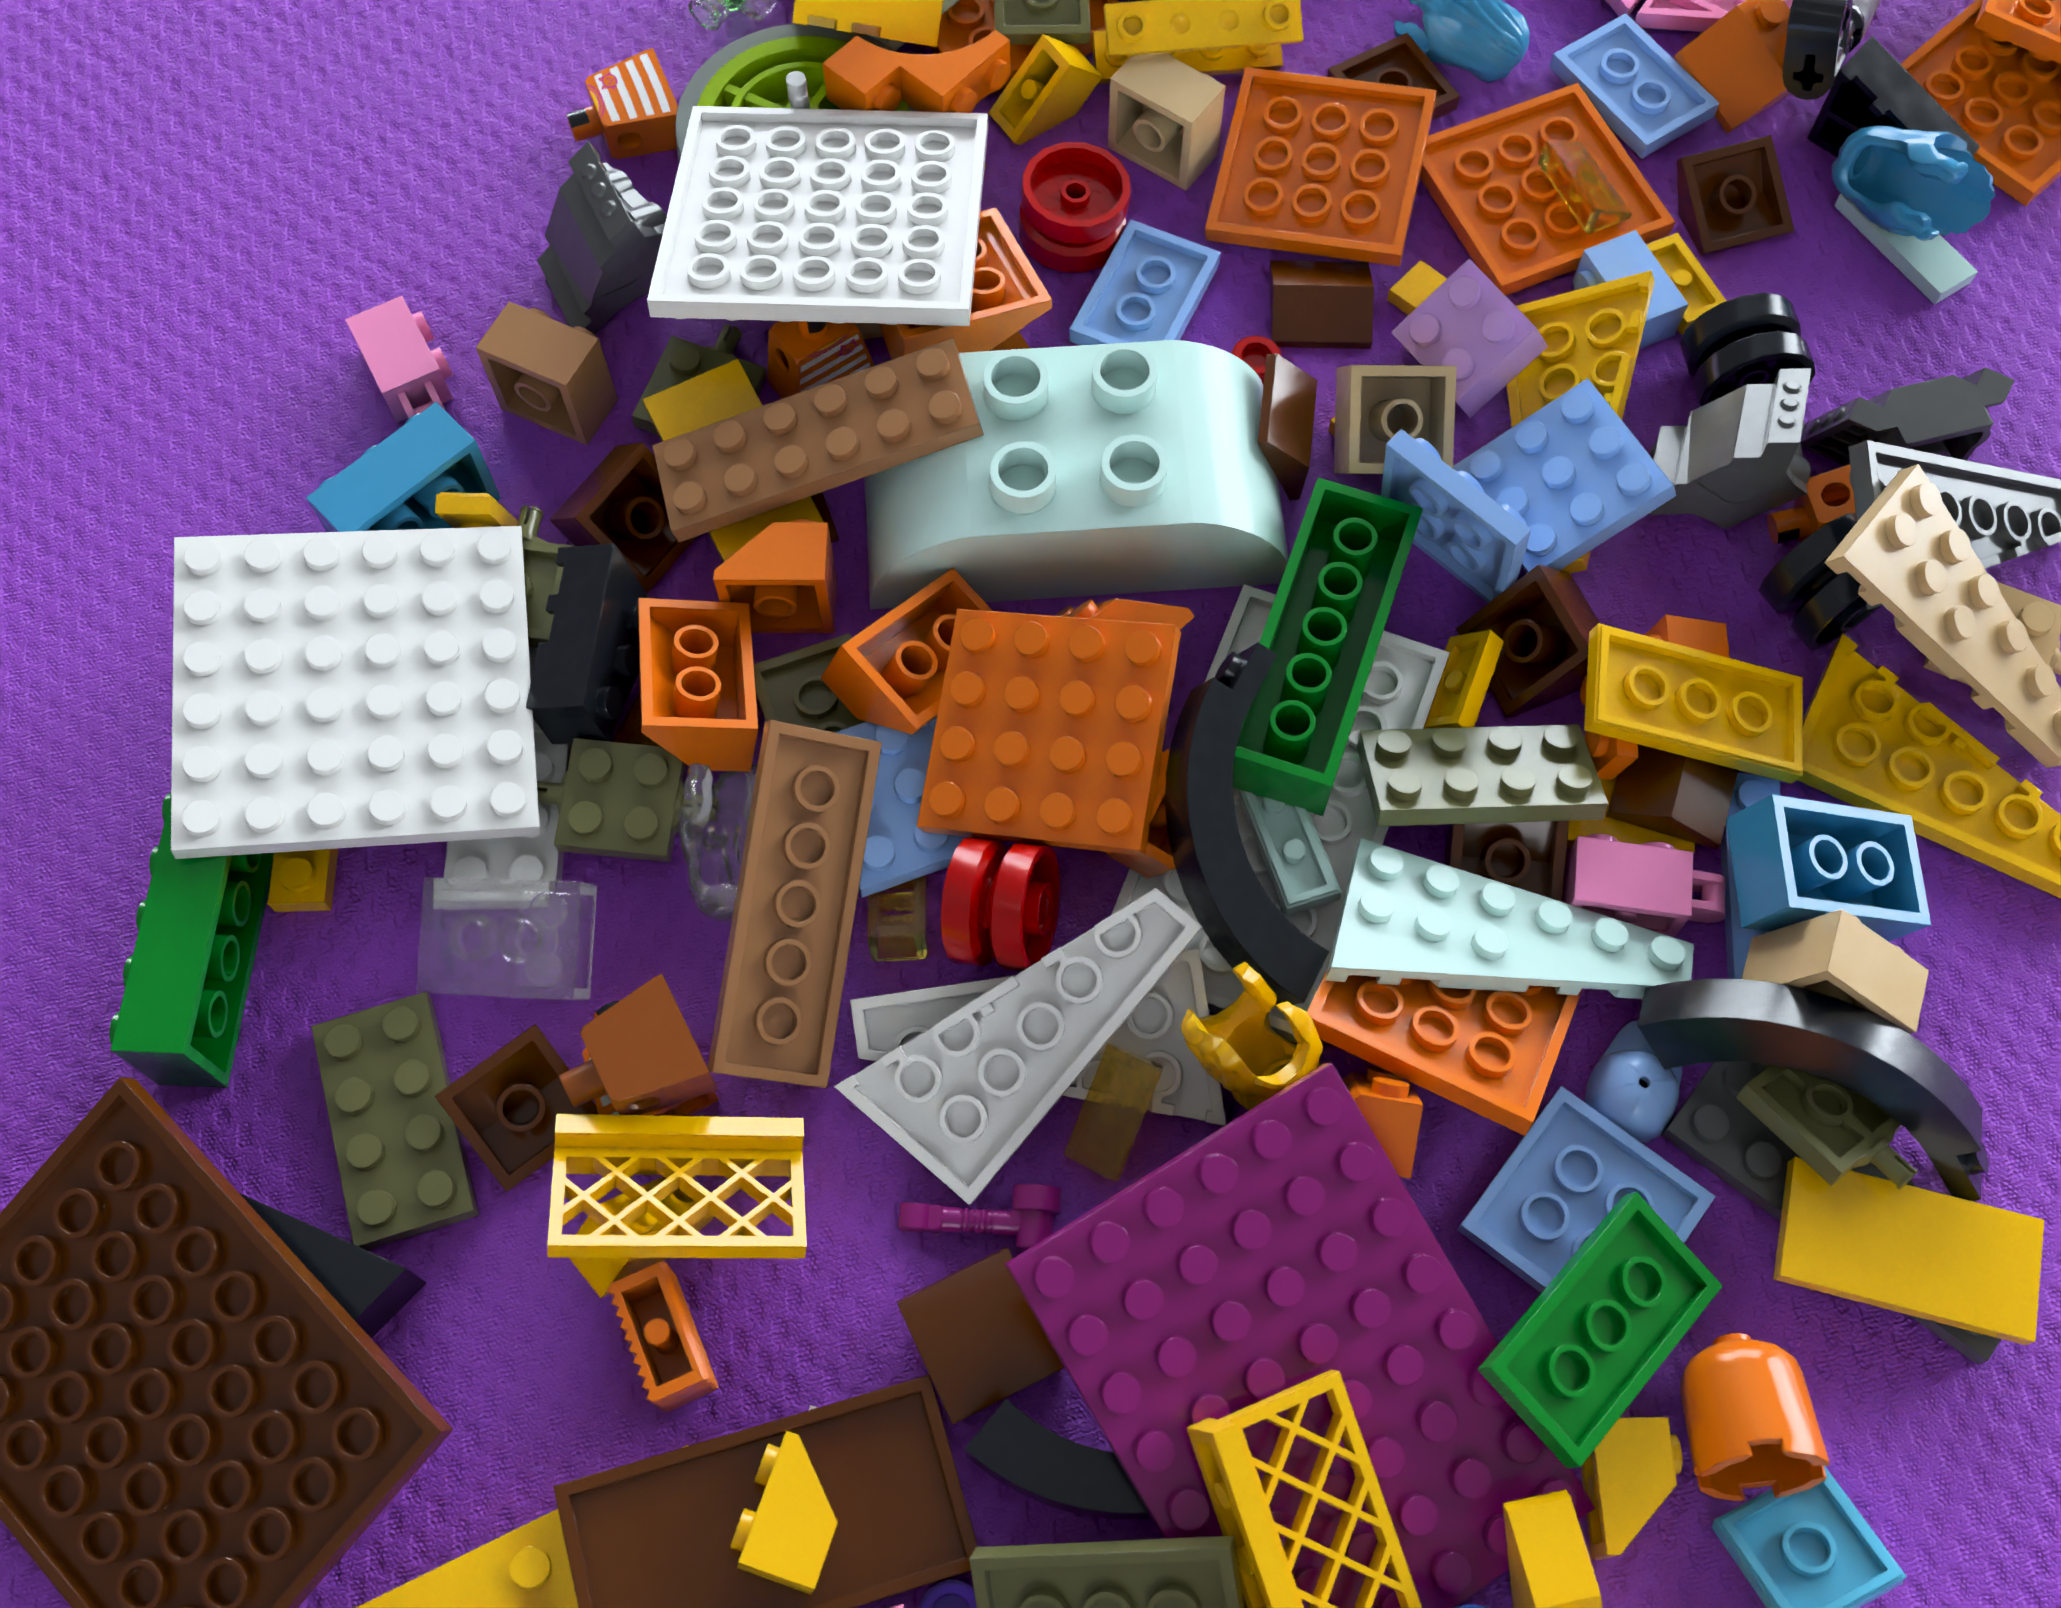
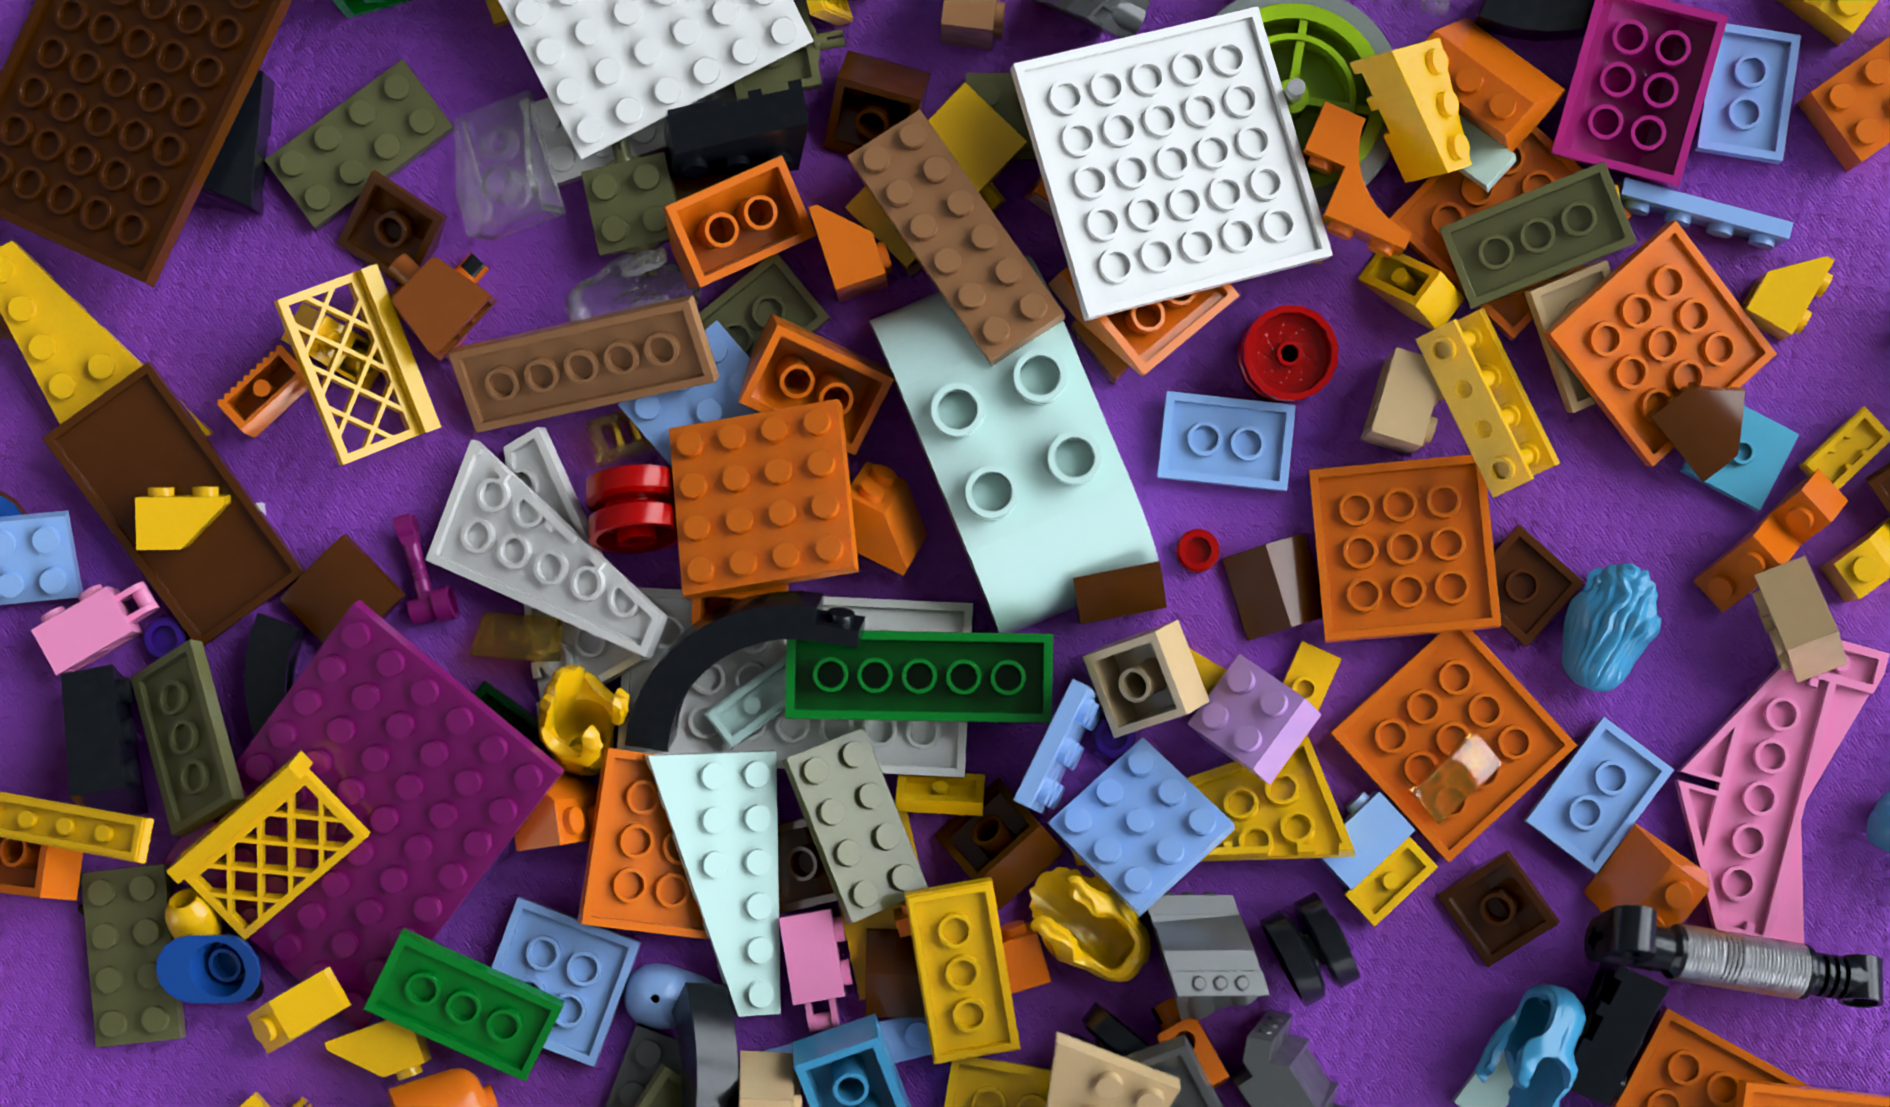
camera: 75 degrees right, 20 degrees up
none -> yellow hair [1029,866,1151,982]

